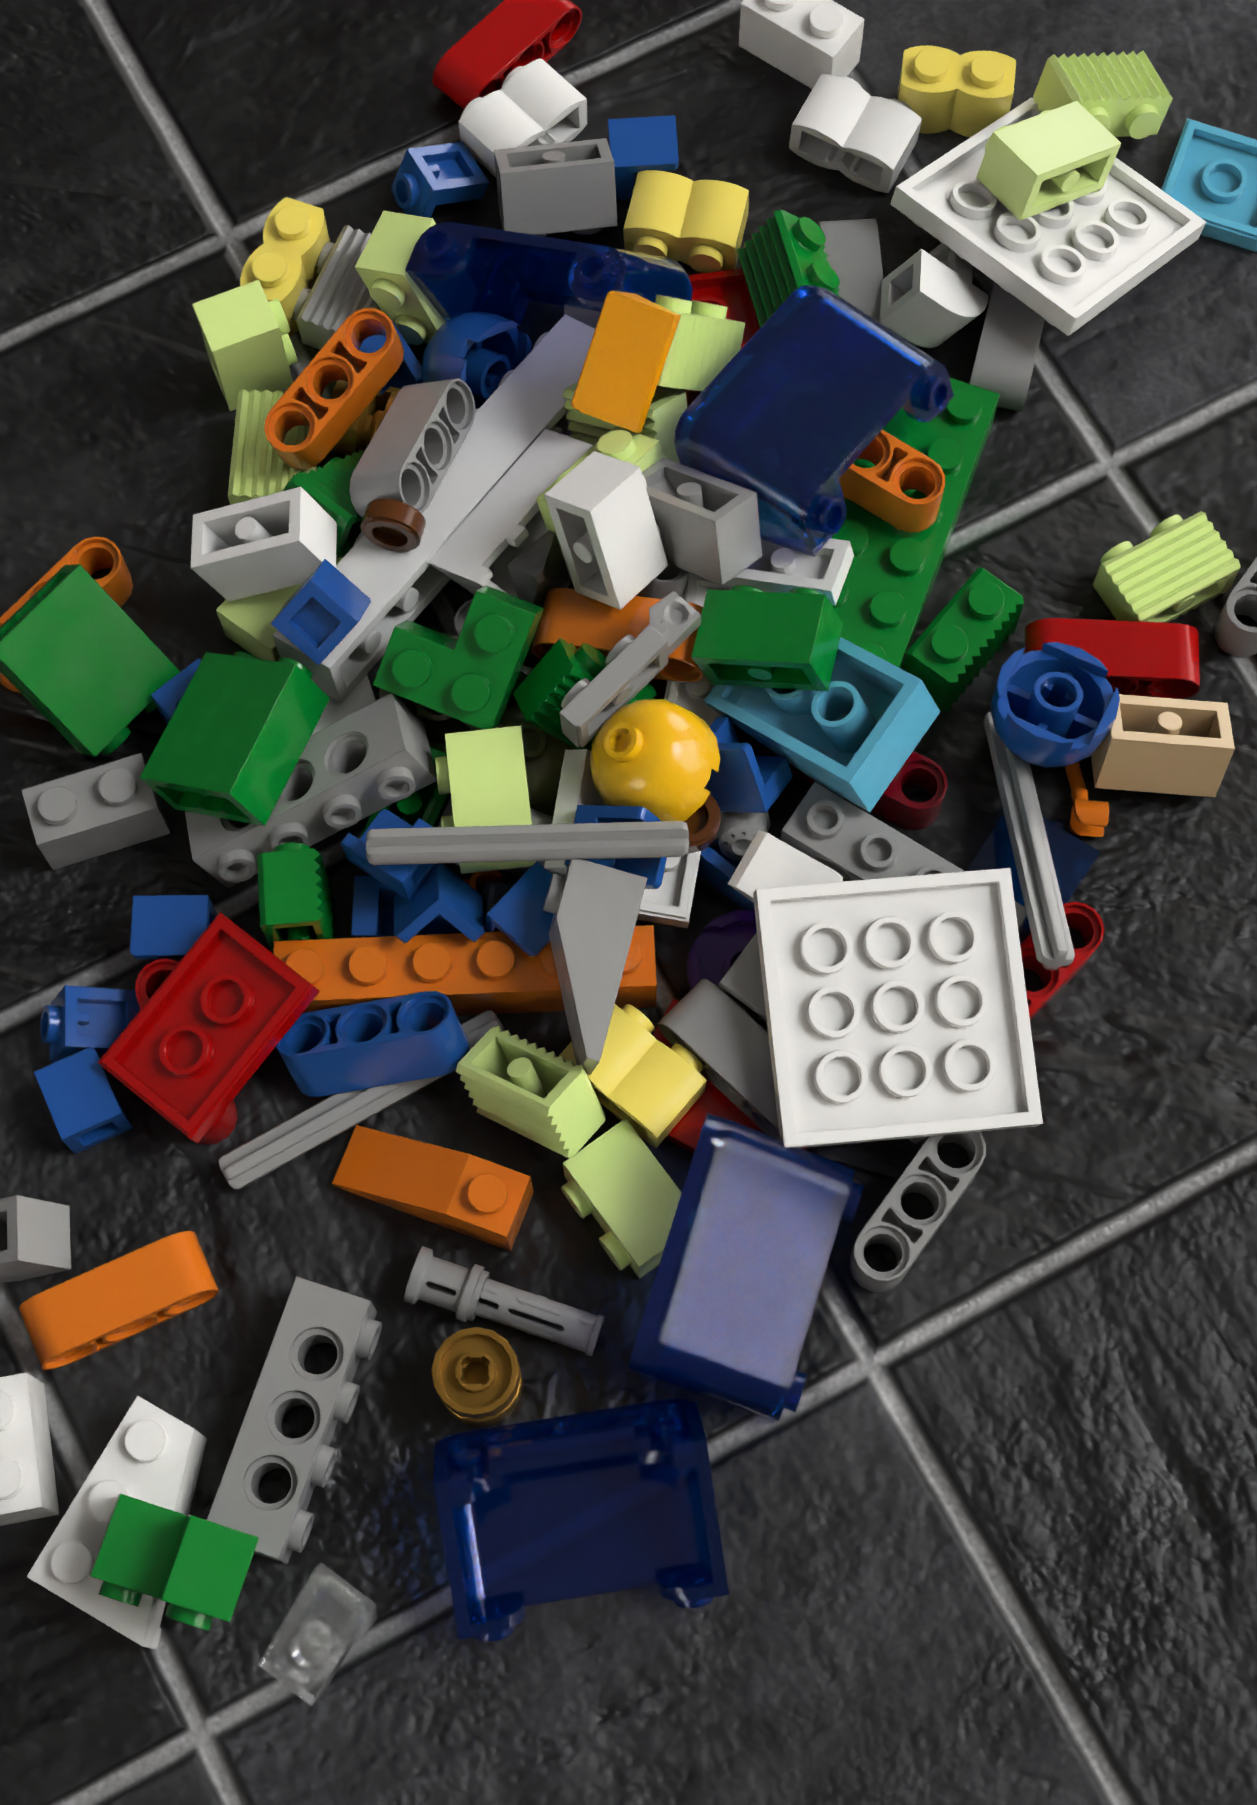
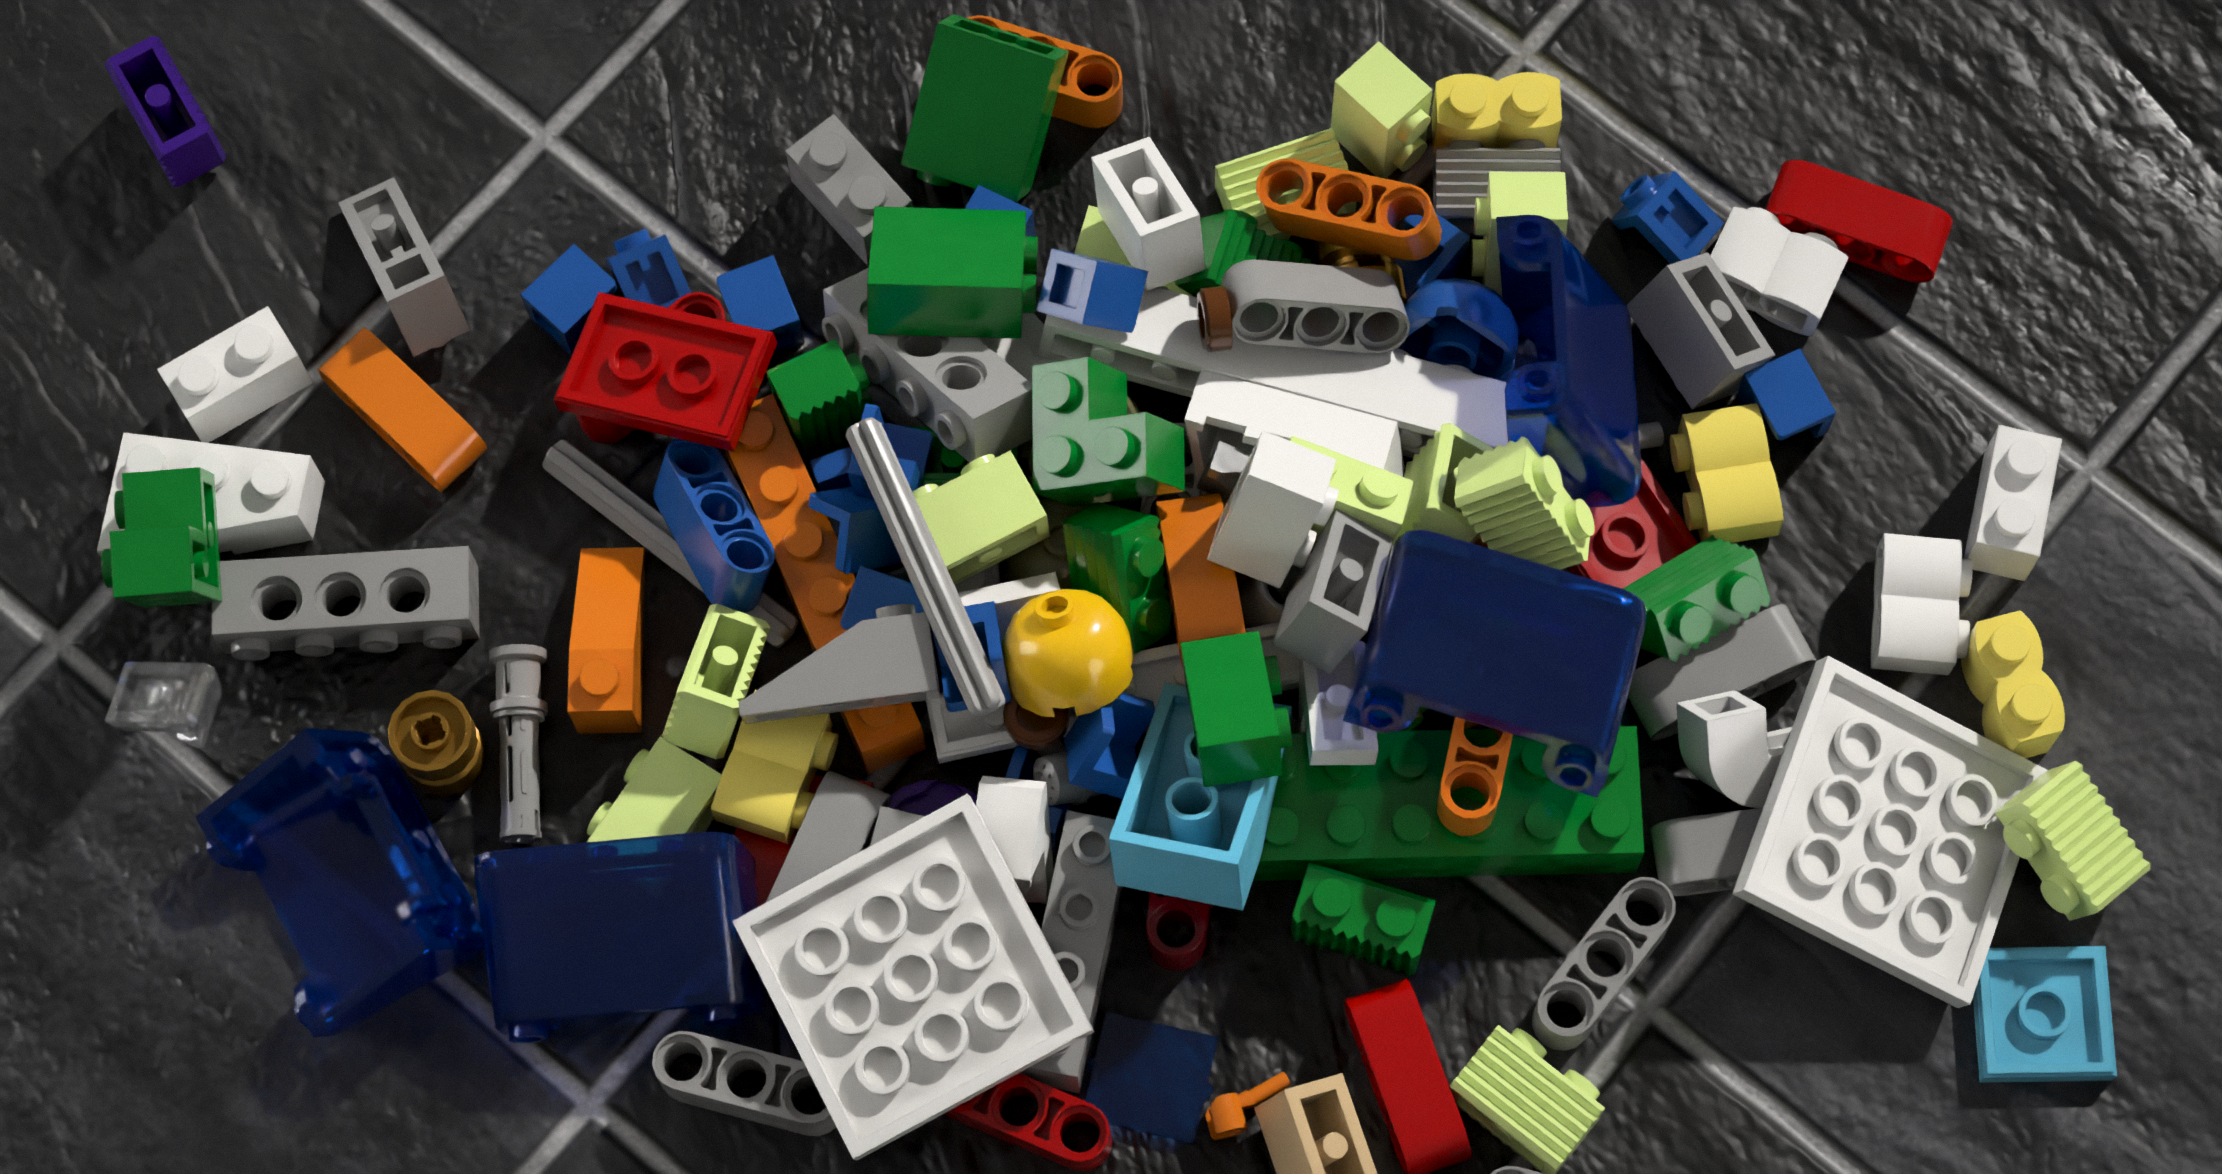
camera: 70 degrees right, 0 degrees up
light grey hinge [559,591,701,747] -> none
light orange slope [571,291,681,433] -> none
yellowish green brick [976,101,1121,221] -> none
light grey axle [983,712,1075,971] -> none
blue cylinder [991,642,1120,768] -> none
none -> light grey beam [1532,877,1676,1051]

